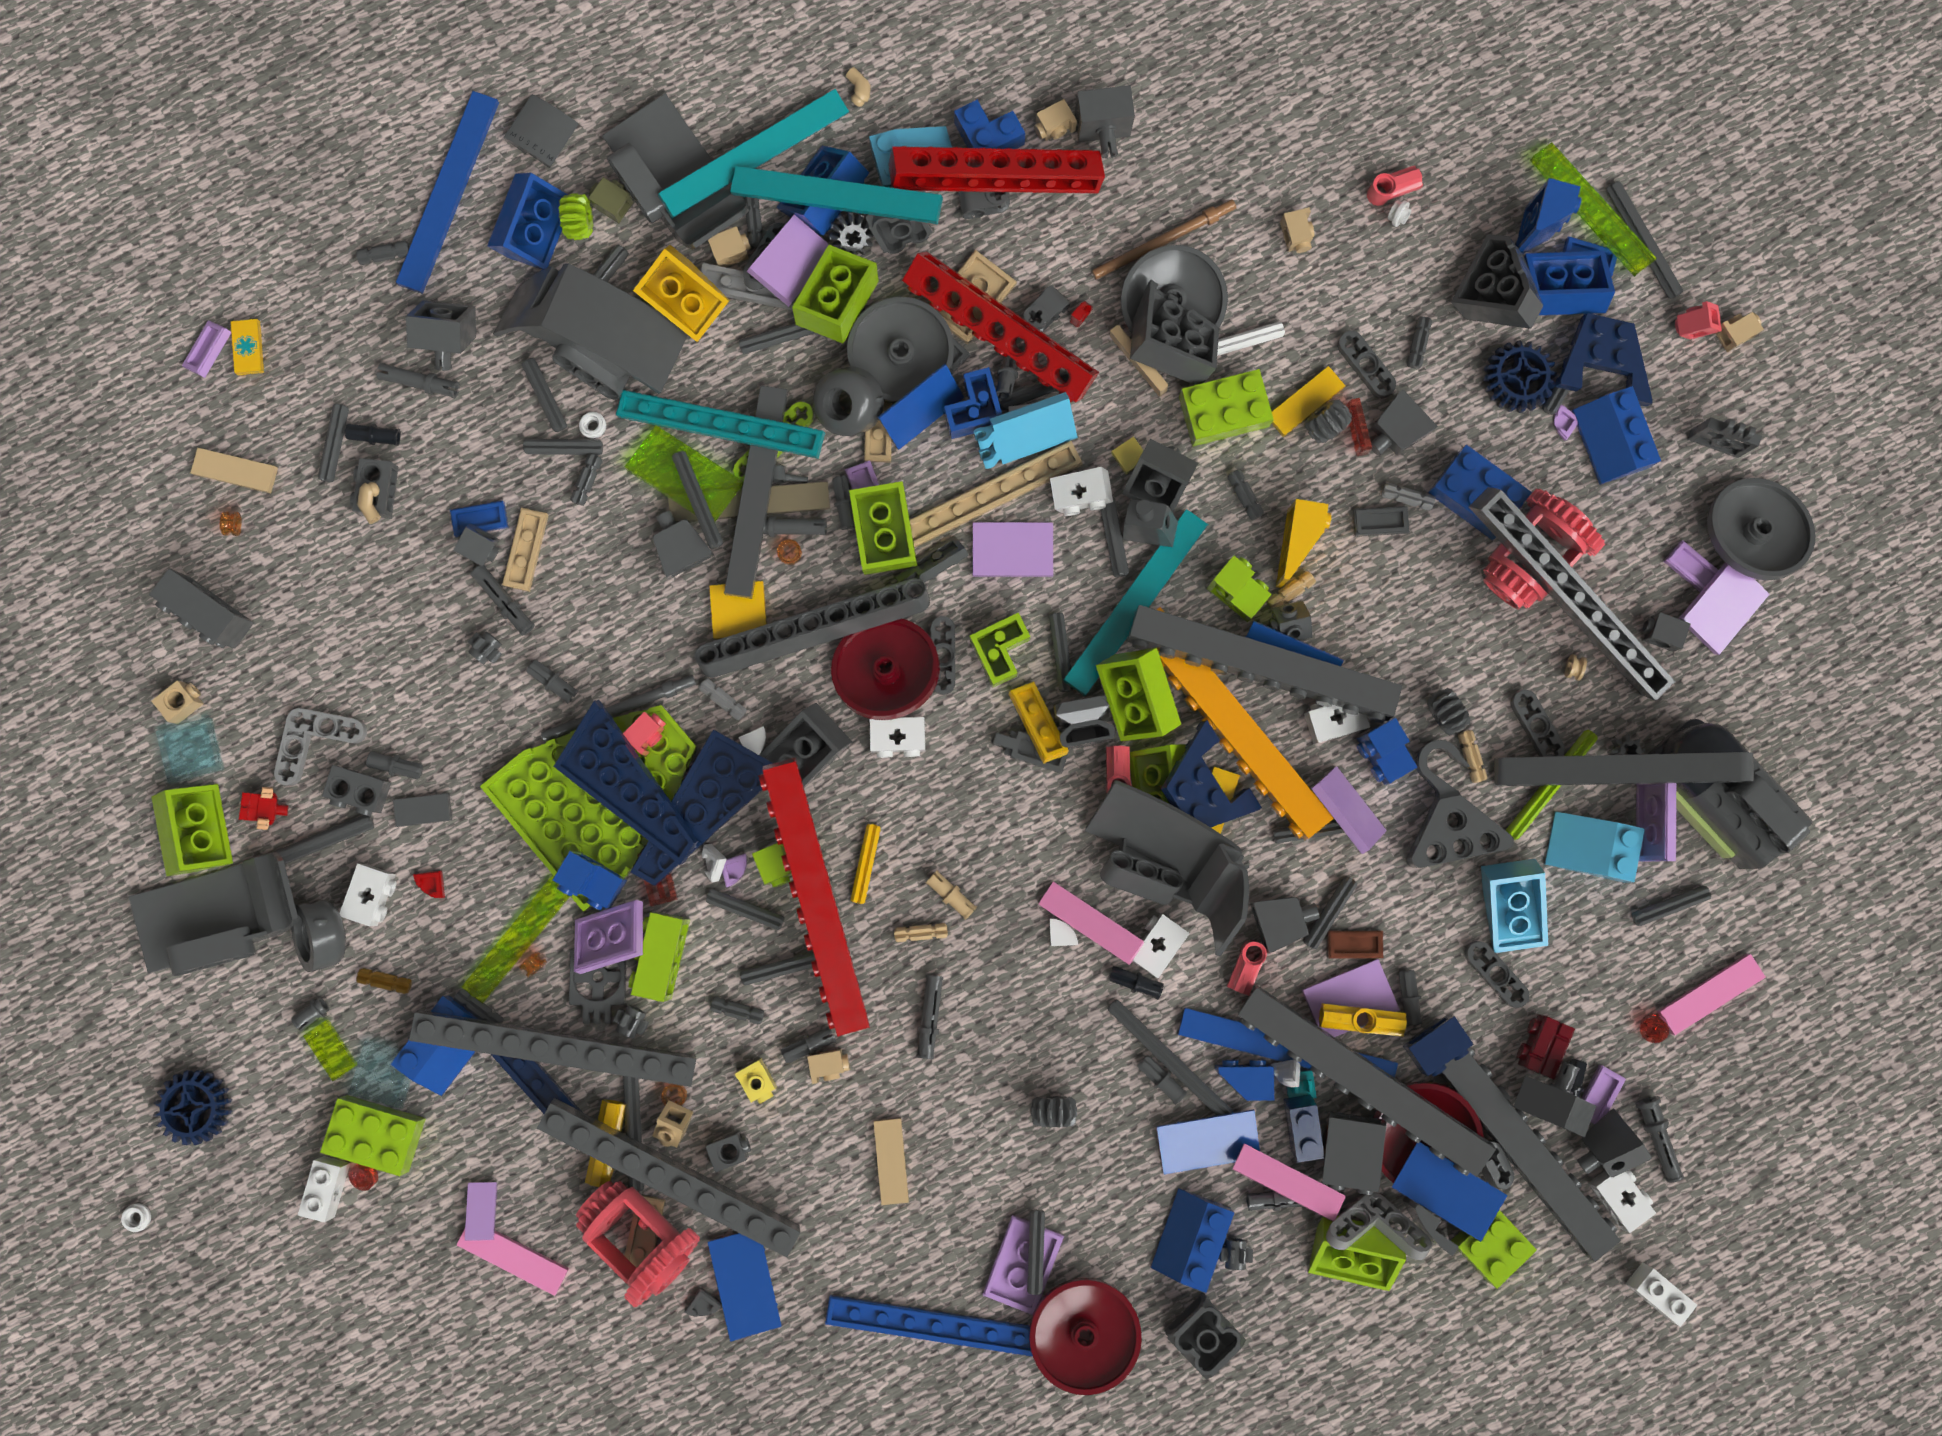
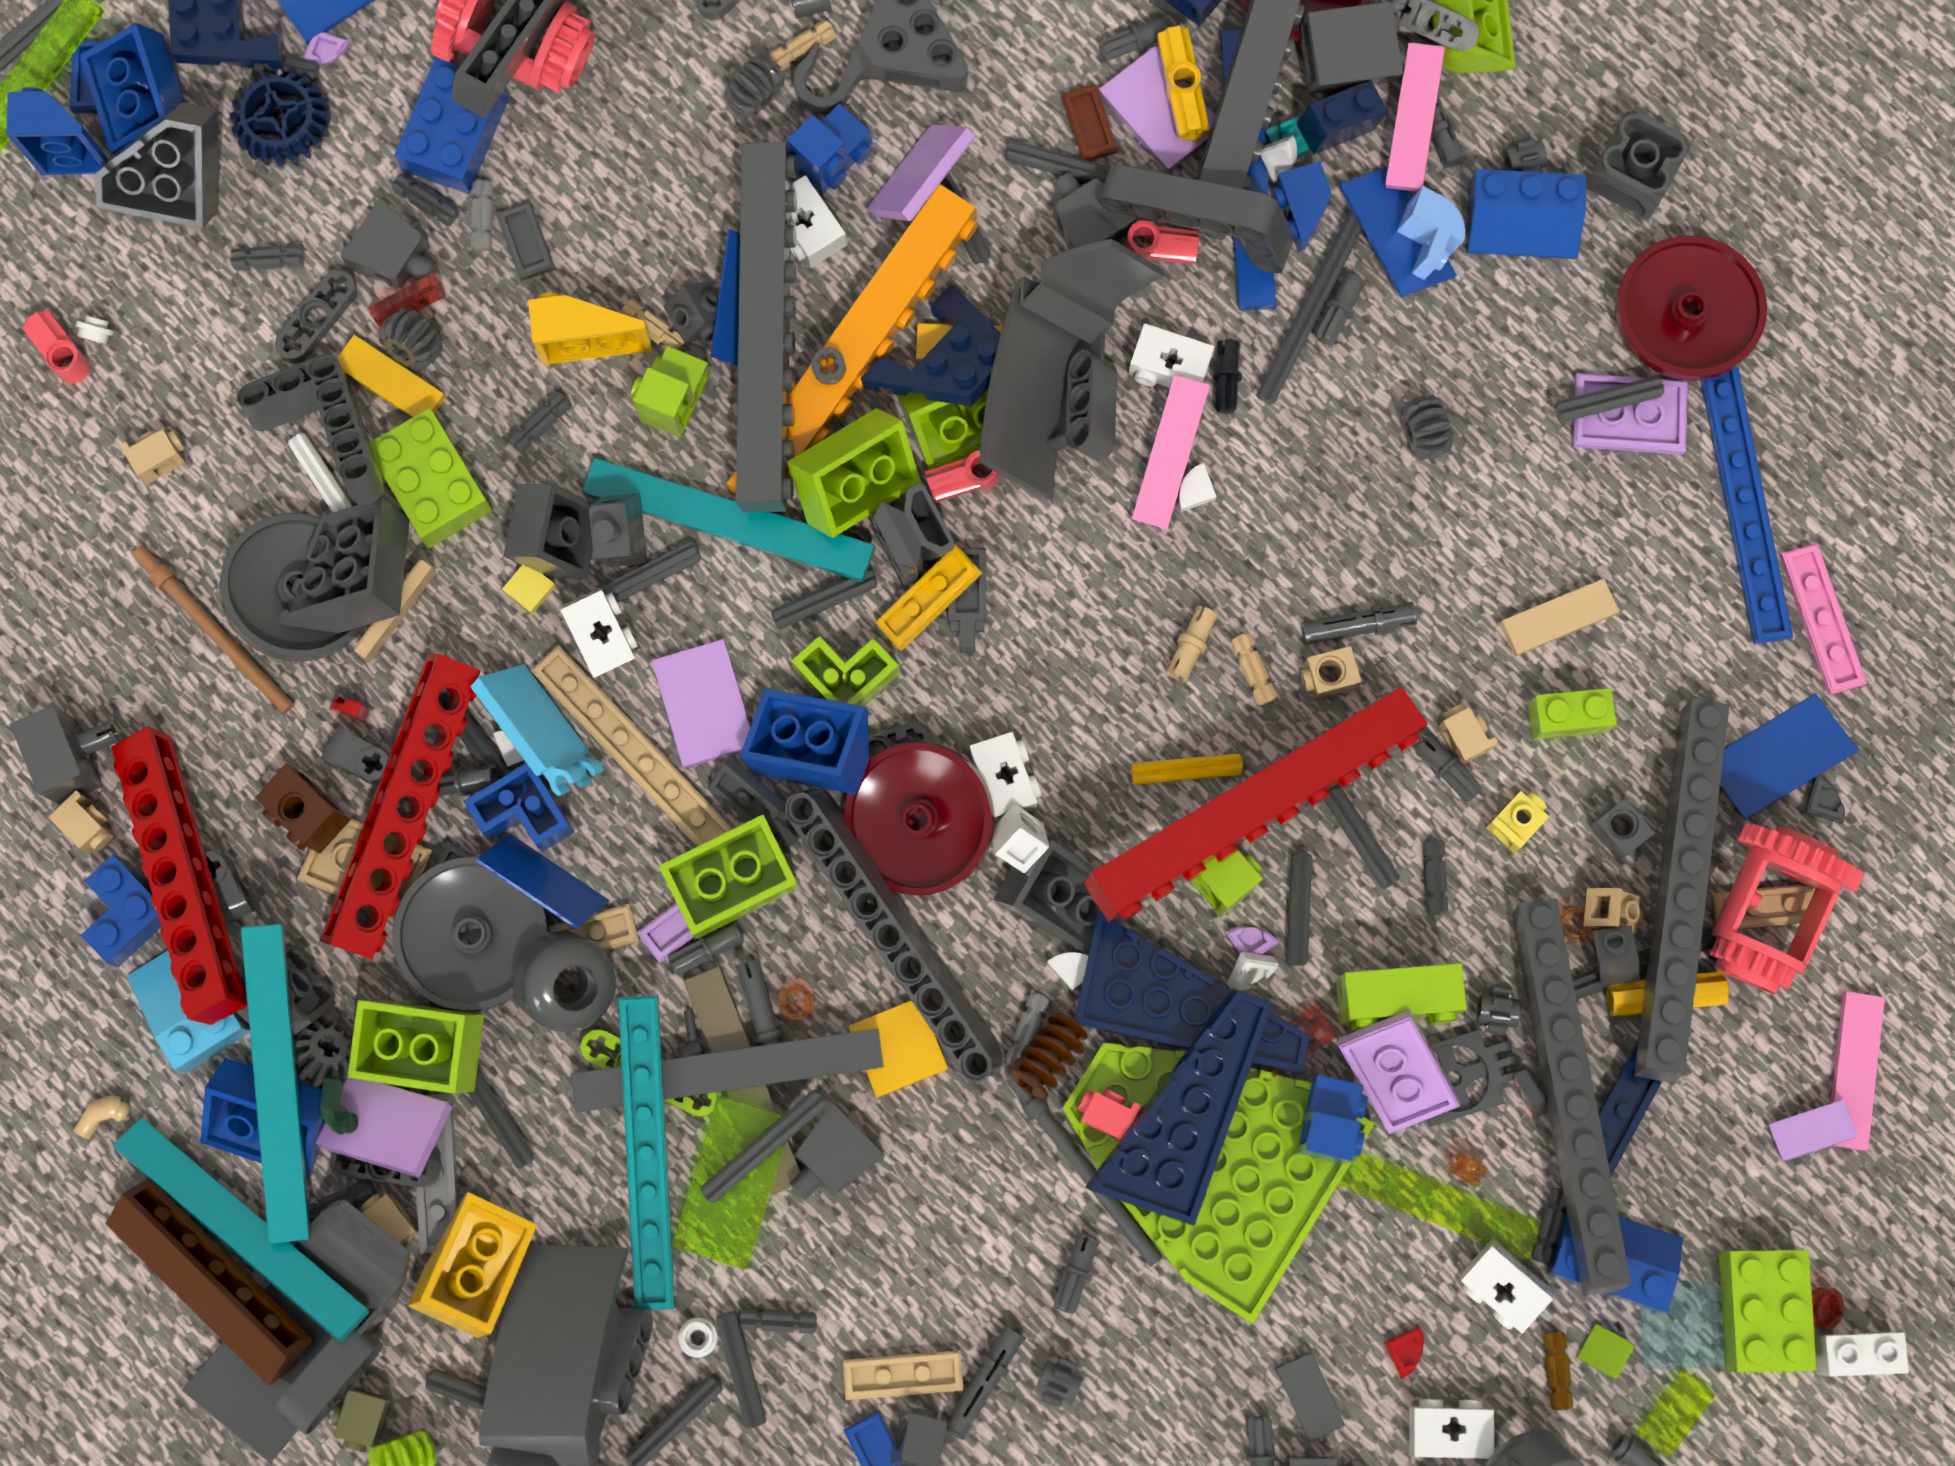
camera: 105 degrees left, 5 degrees down
none -> reddish brown brick [105,1178,313,1386]
none -> dark grey beam [237,354,384,505]
none -> reddish brown brick [255,763,351,854]
none -> clear green arm [319,1078,359,1135]
none -> dark grey axle [391,174,459,226]
none -> blue slope [740,689,869,795]
none -> dark grey bush [811,348,846,385]
none -> white brick [992,804,1049,874]
none -> reddish brown piece [1010,1012,1088,1100]
none -> dark grey beam [1098,164,1294,274]
none -> tan brick [1300,646,1362,700]
none -> light blue brick [1397,186,1465,280]
none -> white brick [1461,1238,1553,1334]
none -> dark grey tile [1513,1069,1546,1120]
none -> lime brick [1528,688,1617,740]
none -> lime slope [1576,1323,1635,1379]
none -> dark grey brick [1592,925,1640,987]
none -> bright pink tile [1779,543,1867,696]

